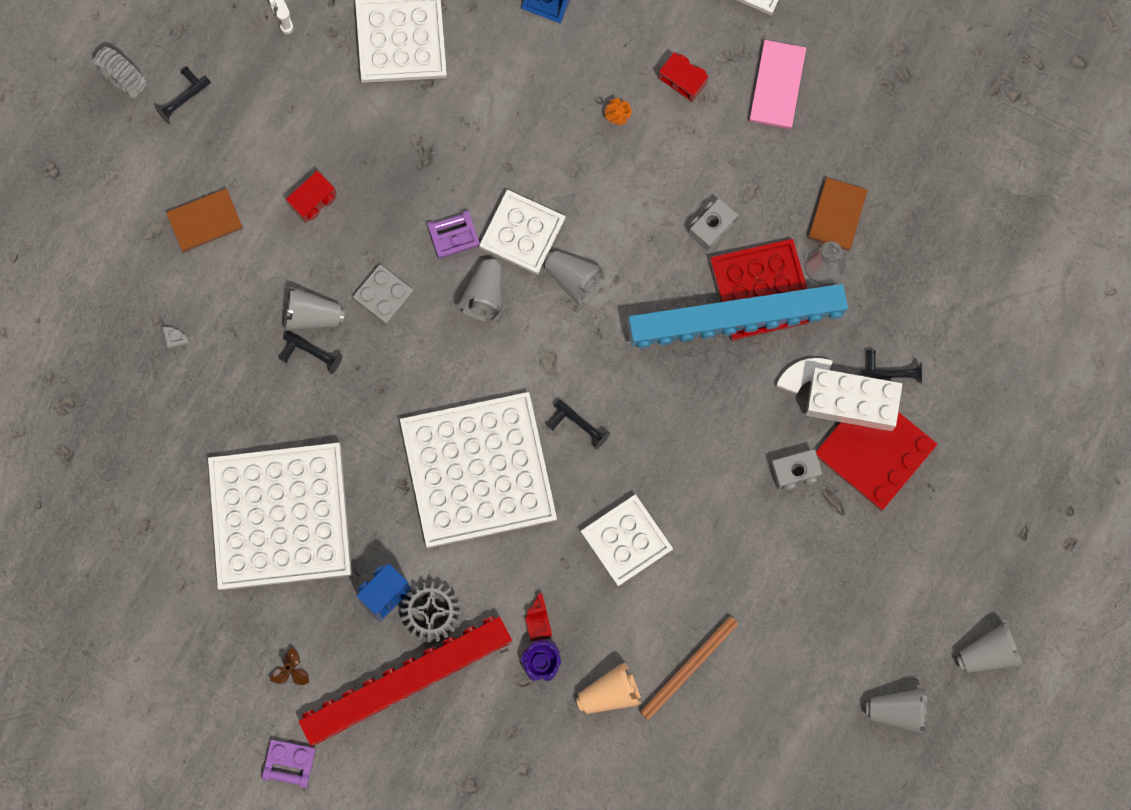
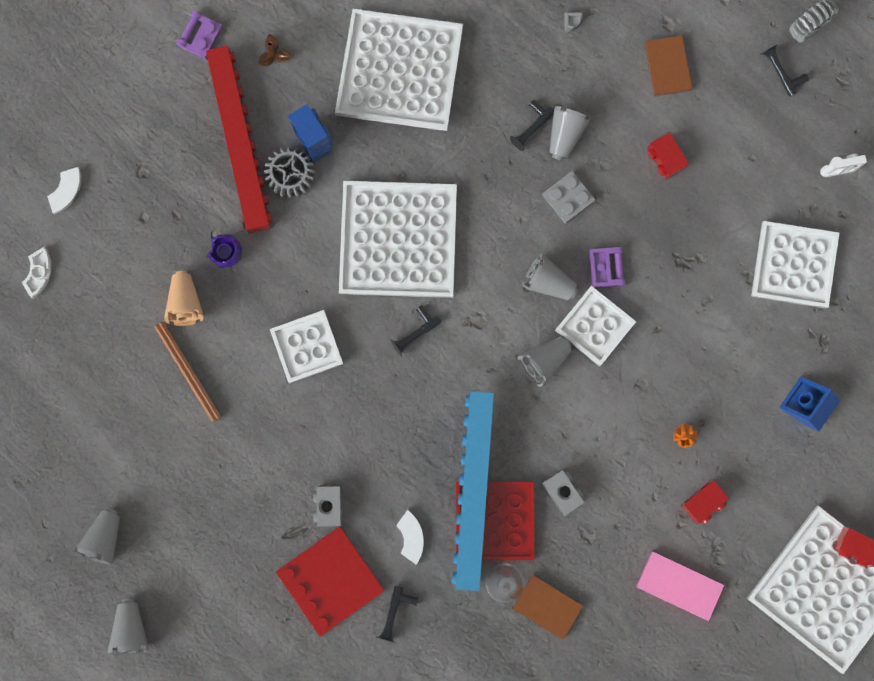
camera: 110 degrees right, 5 degrees up
red slope [525,593,553,642] -> none
white brick [805,368,903,431] -> none

